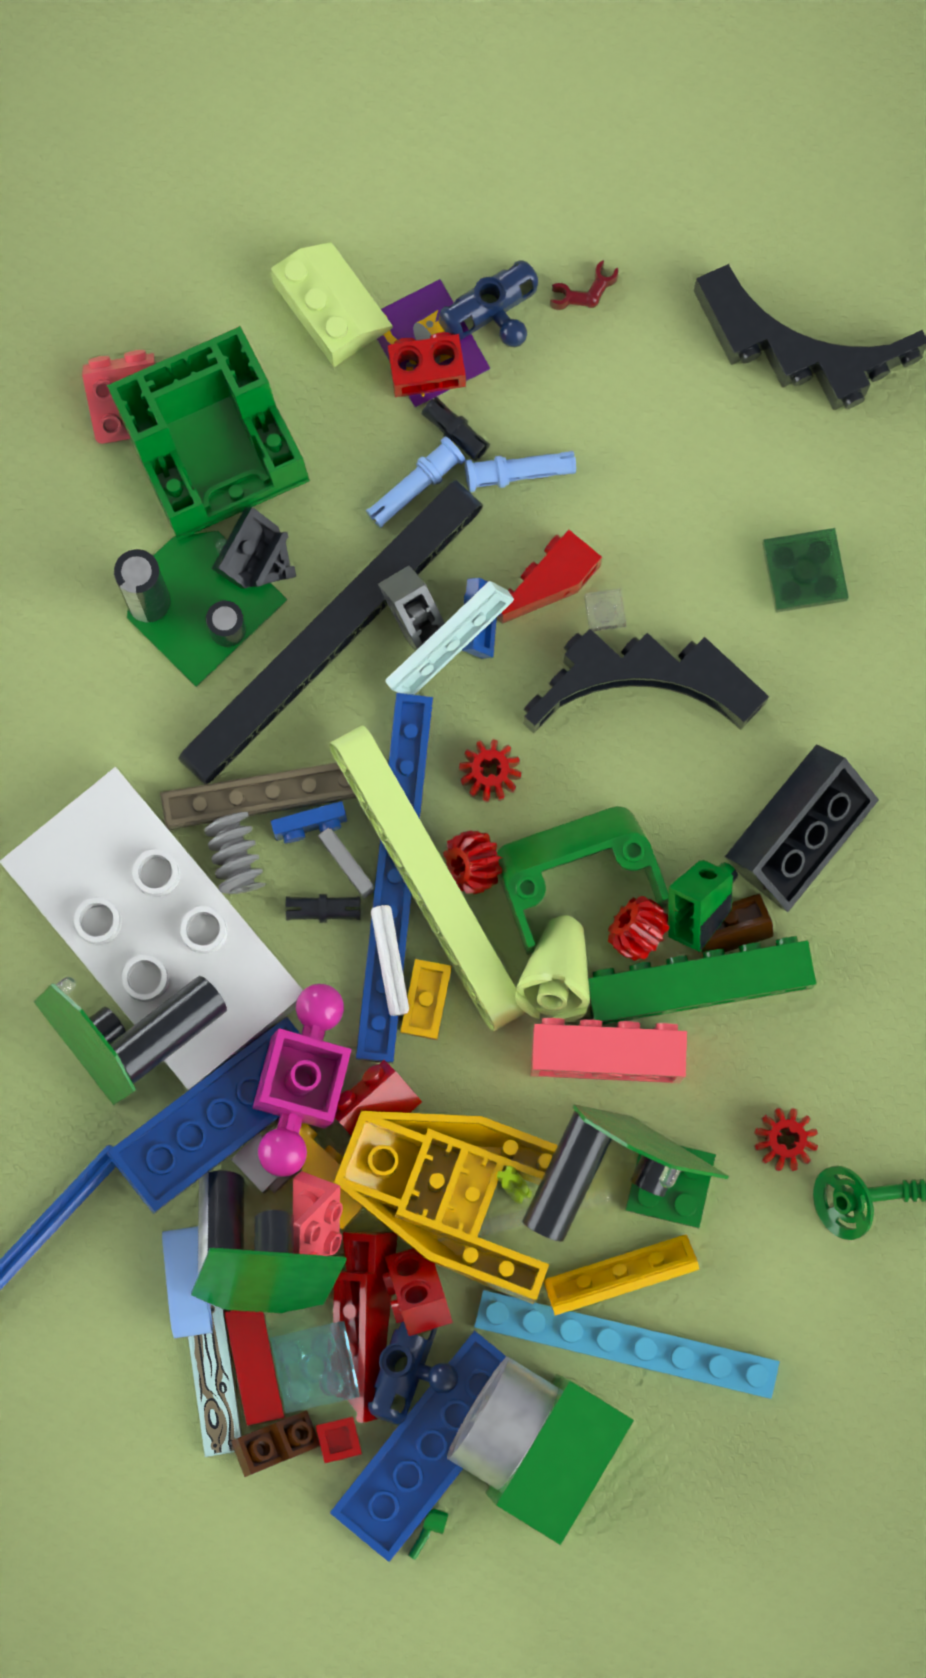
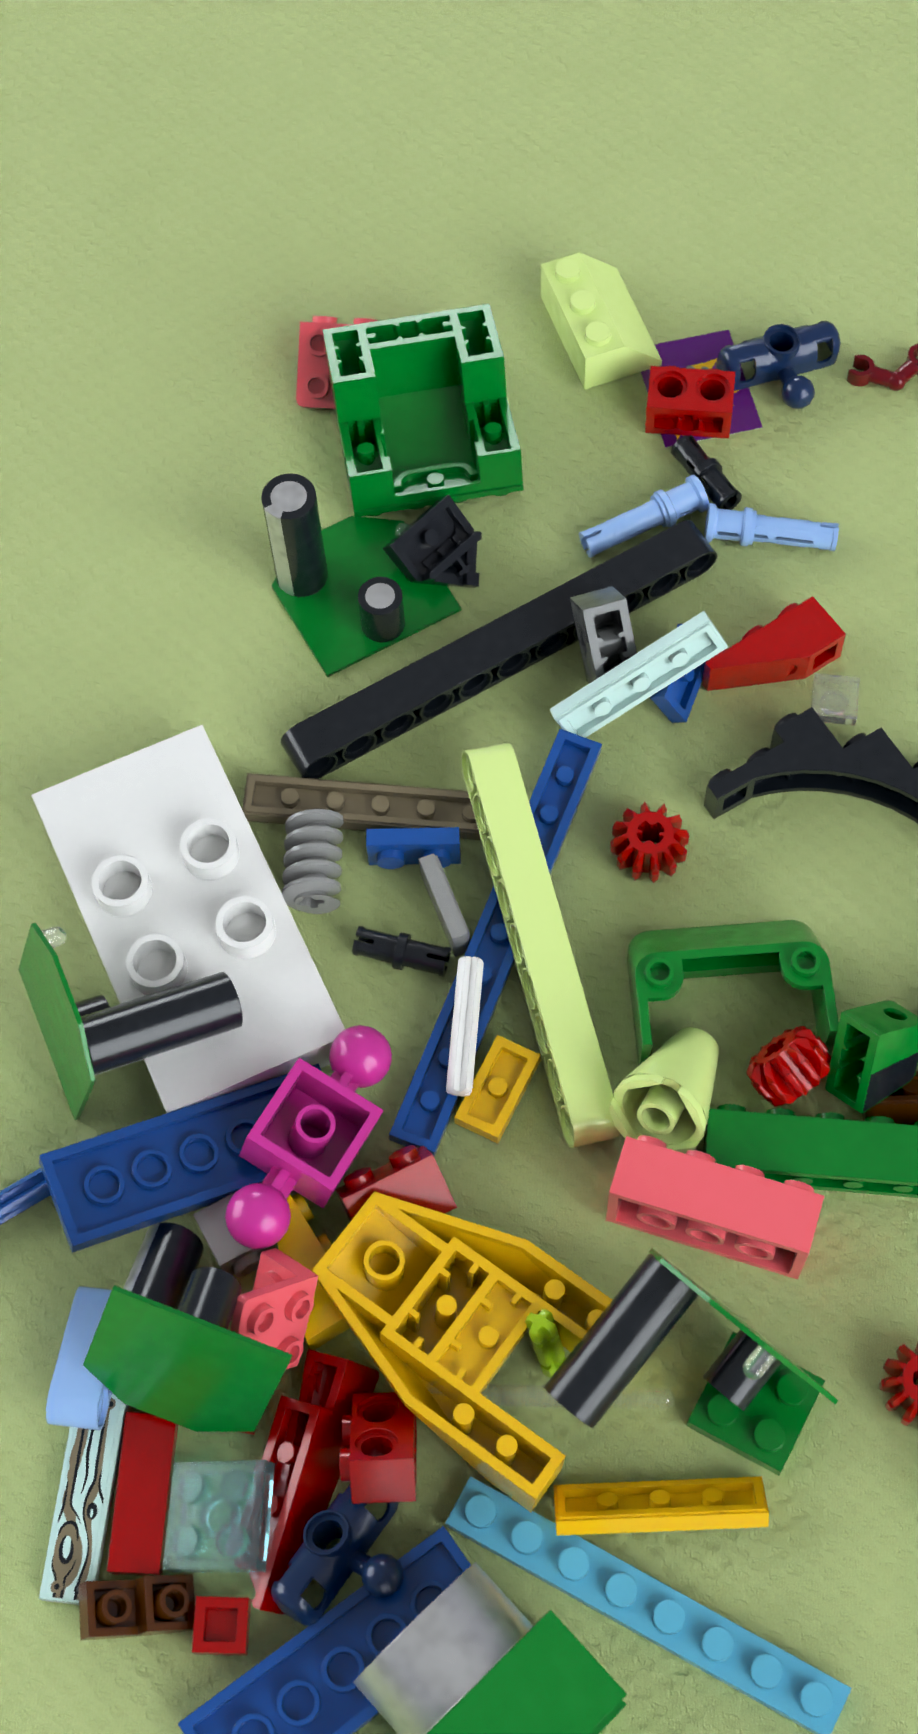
camera: 20 degrees right, 15 degrees down
red gear [443,830,503,894] -> none

